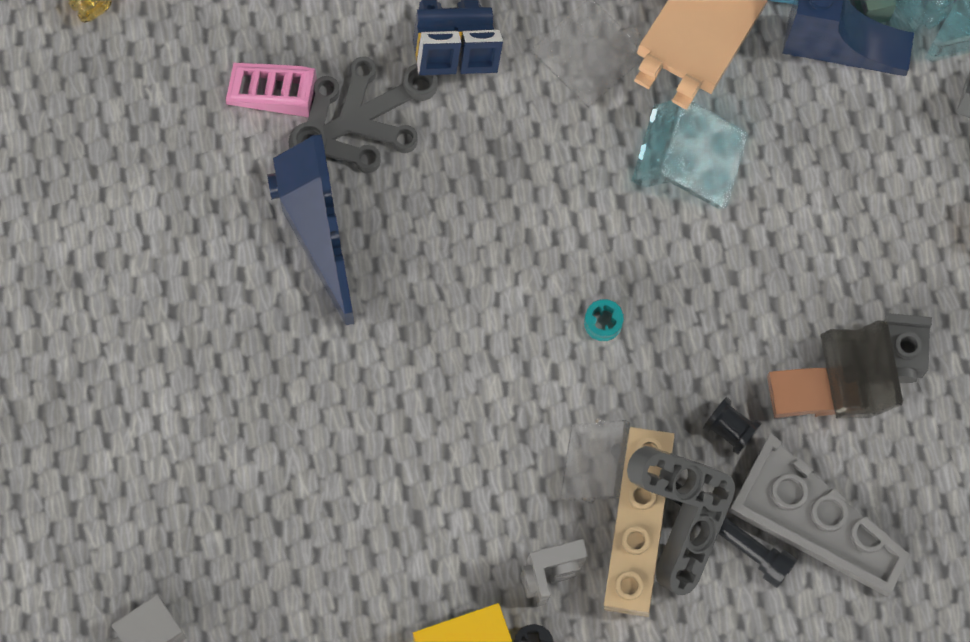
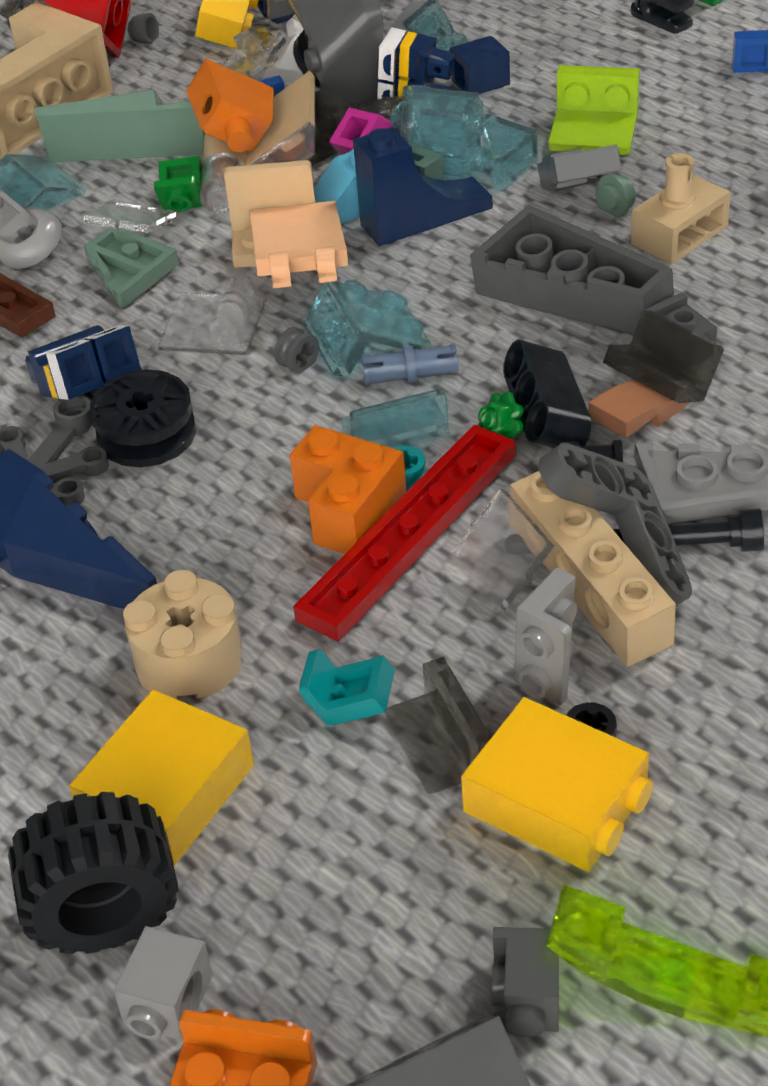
camera: 30 degrees left, 30 degrees down
none -> black tyre [8,792,179,954]
none -> yellow brick [69,689,254,866]
none -> black wheel [90,369,196,468]
none -> tan brick [123,570,242,700]
none -> dark grey bush [274,326,320,374]
none -> orange brick [289,425,407,554]
none -> red plate [293,425,516,642]
none -> teal bracket [299,649,395,725]
none -> clear light blue panel [341,389,449,448]
none -> sand blue pin [361,343,459,386]
none -> clear smoke panel [385,656,491,794]
none -> dark grey wedge [470,205,674,337]
none -> green plant [478,391,524,440]
none -> black beam [503,339,591,448]

